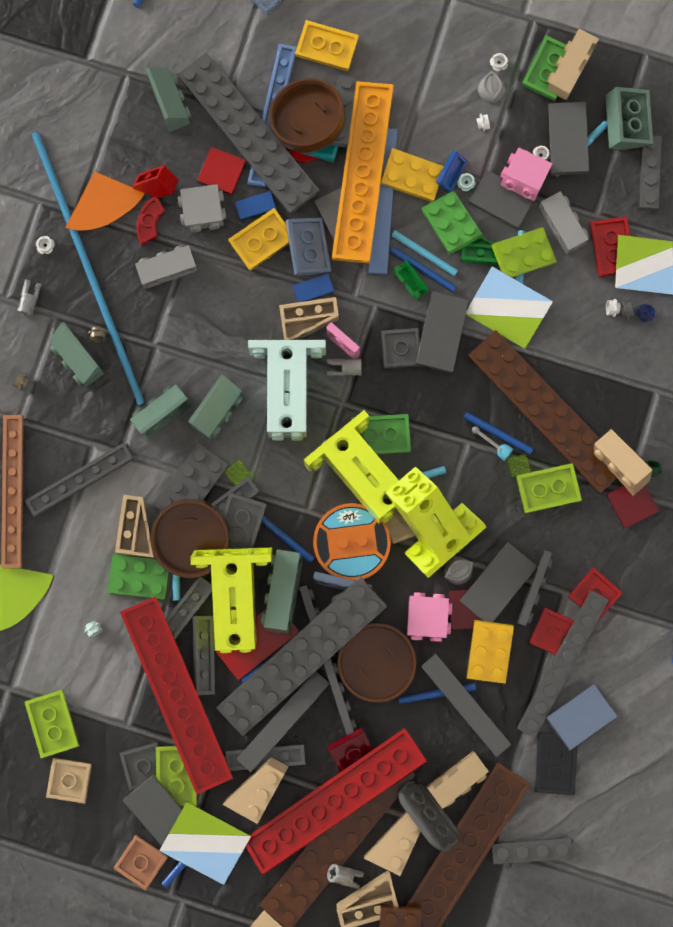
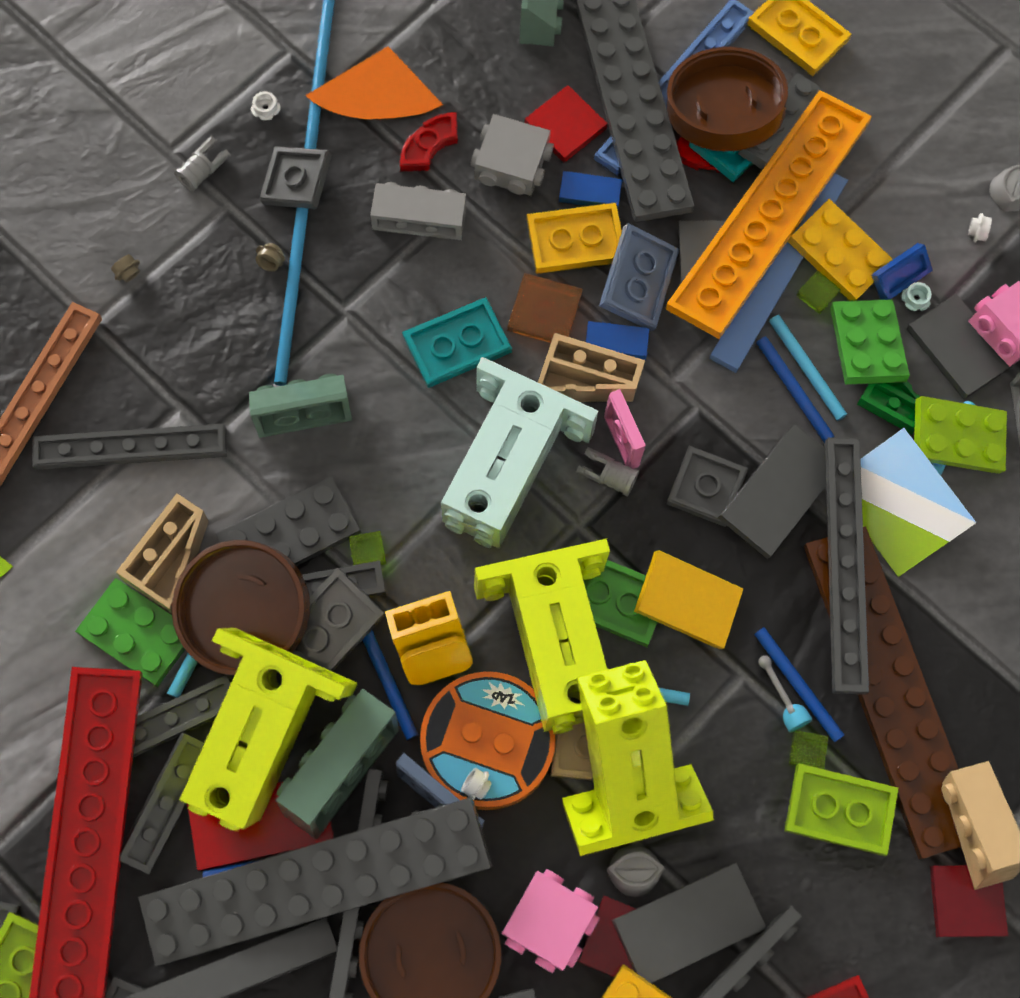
camera: 20 degrees right, 10 degrees down
sand green slope [49,322,104,388] -> none
light aqua plate [84,621,103,638] -> none
red slope [132,165,179,198] -> none
sand green slope [188,375,243,440] -> none
green hinge [393,260,429,301] -> none
none -> dark grey tile [259,147,332,209]
none -> yellow brick [385,591,473,685]
none -> teal tile [402,297,512,388]
none -> white plate [461,768,492,800]
none -> clear orange tile [507,273,583,343]
none -> yellow tile [634,550,743,650]
none -> clear neon green tile [796,271,841,314]
none -> dark grey plate [825,437,869,695]

